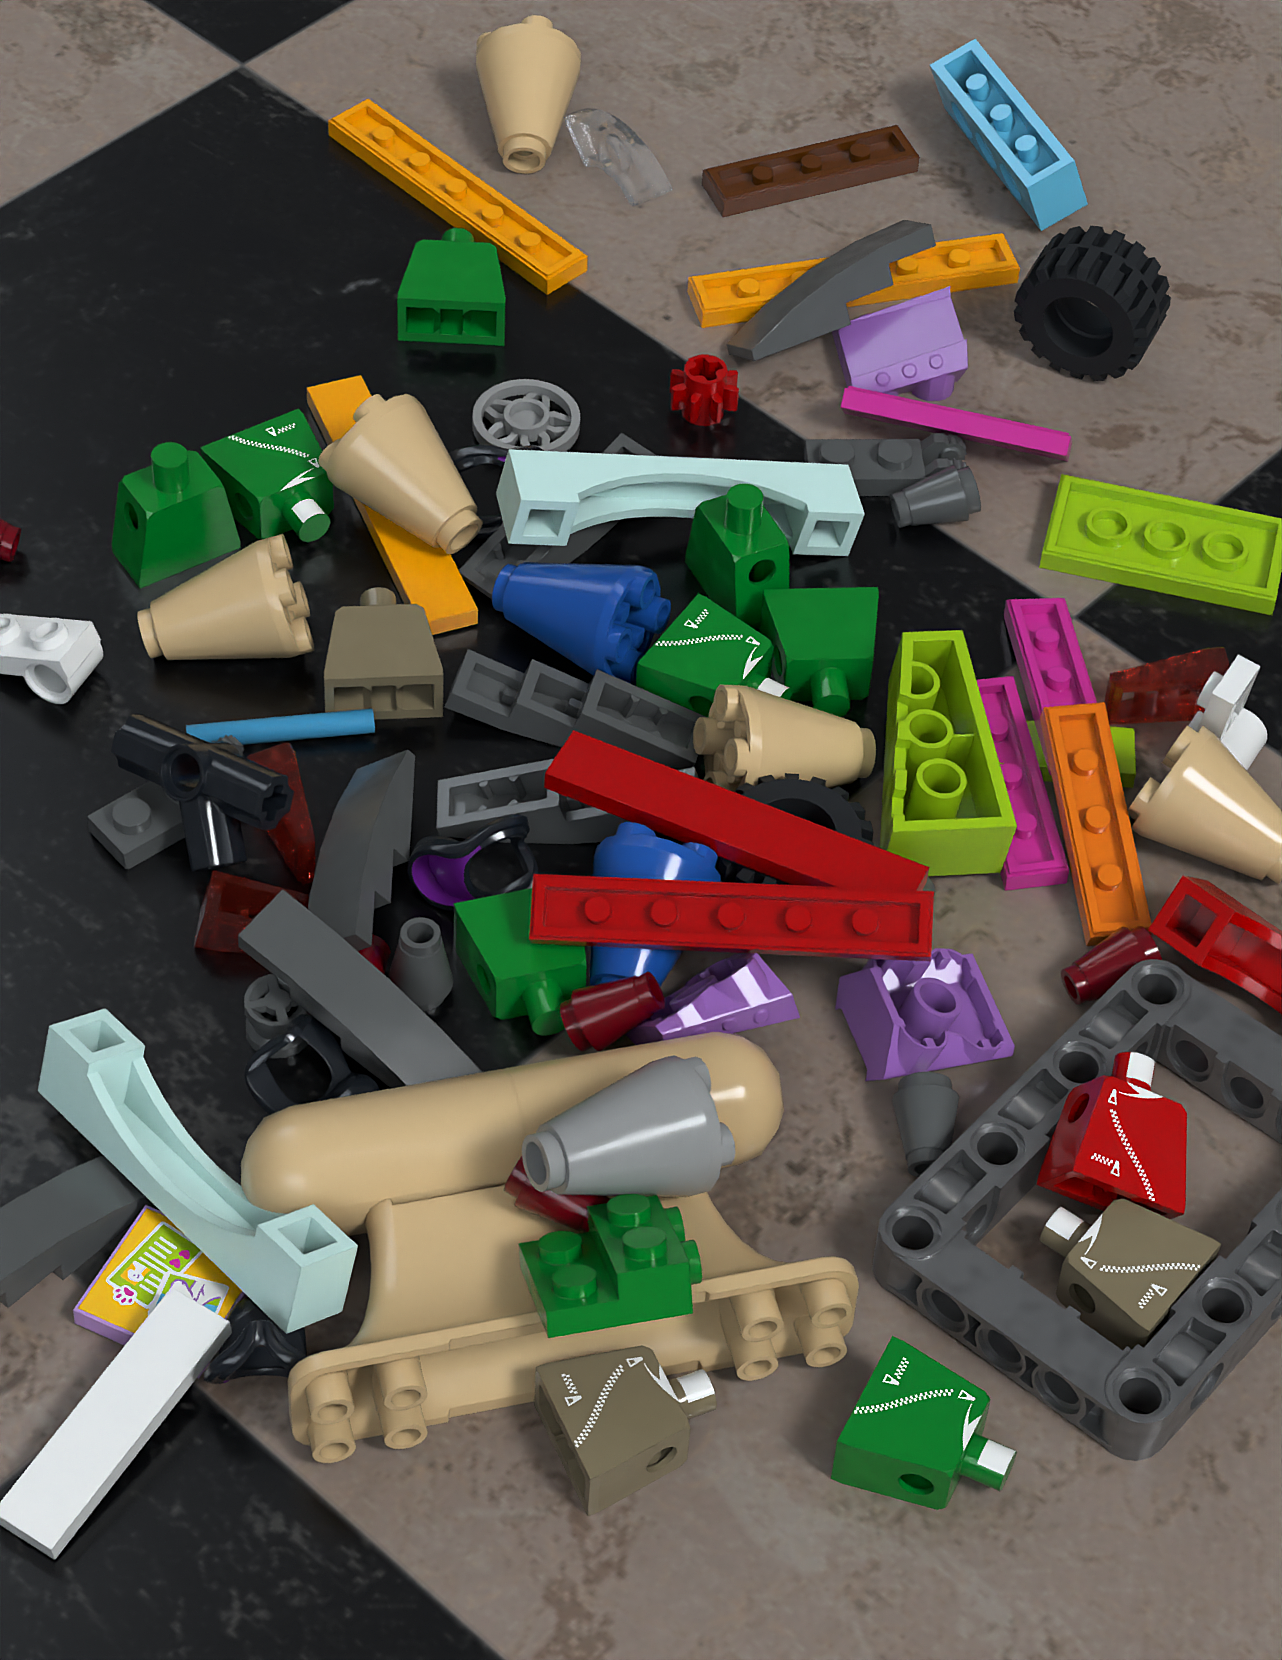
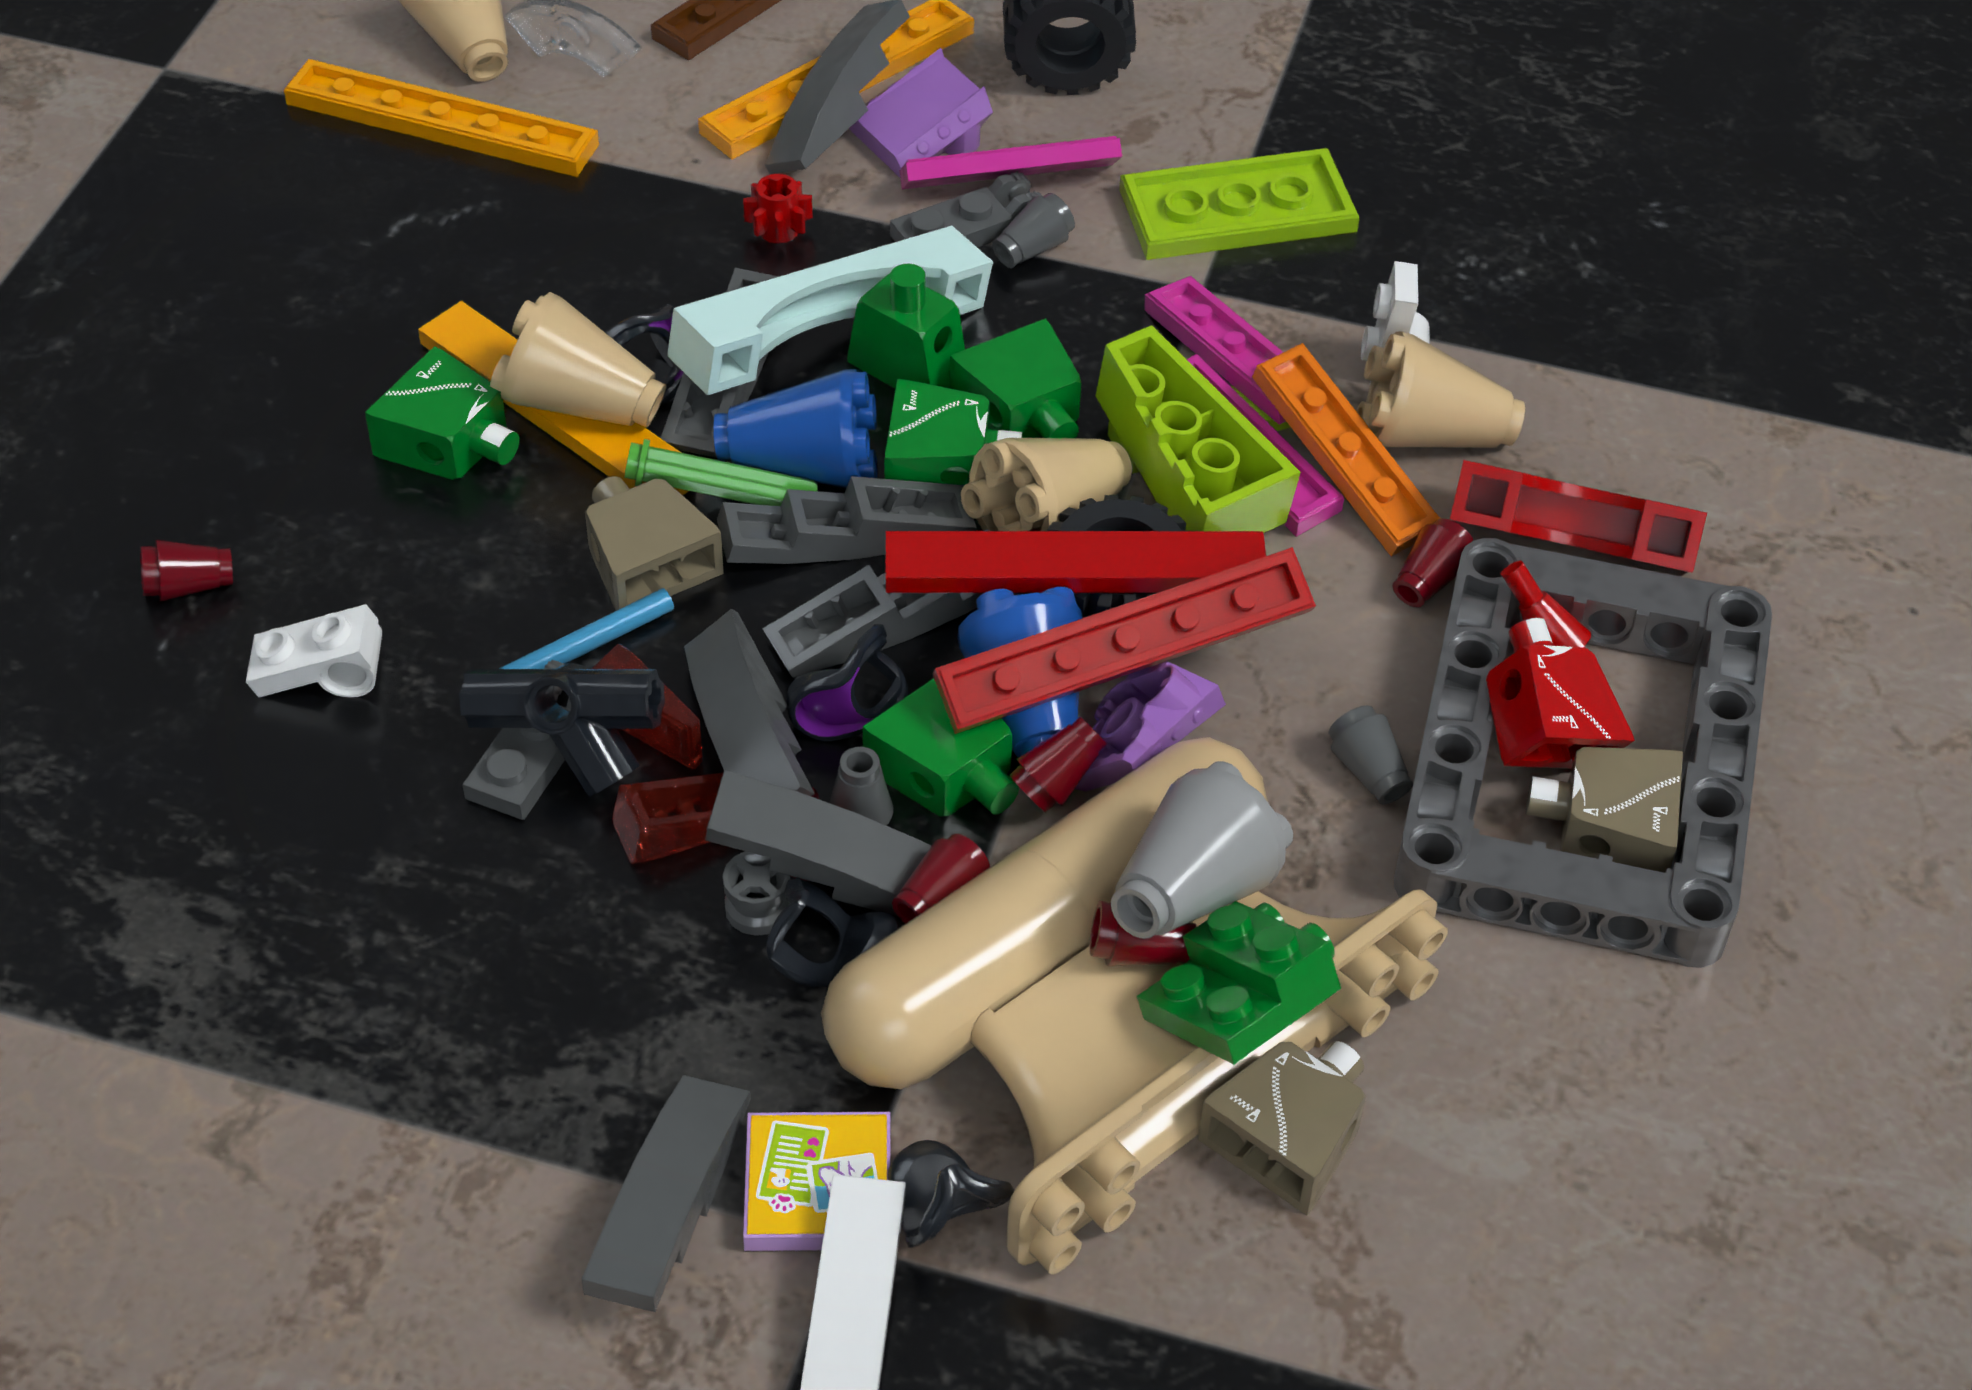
camera: 25 degrees left, 0 degrees up
light aqua arch [38,1008,358,1334] -> none
green torso [111,442,241,589] -> none
tan cone [137,534,314,660] -> none
green torso [397,228,506,346] -> none
light grey wheel [472,379,580,452] -> none
green torso [831,1336,1017,1510] -> none
medium lavender slope [835,948,1015,1081] -> none
clear red slope [1104,647,1230,725] -> none
none -> bright green axle [624,439,818,506]
none -> dark red cone [892,833,990,924]
none -> red cone [1501,560,1591,648]

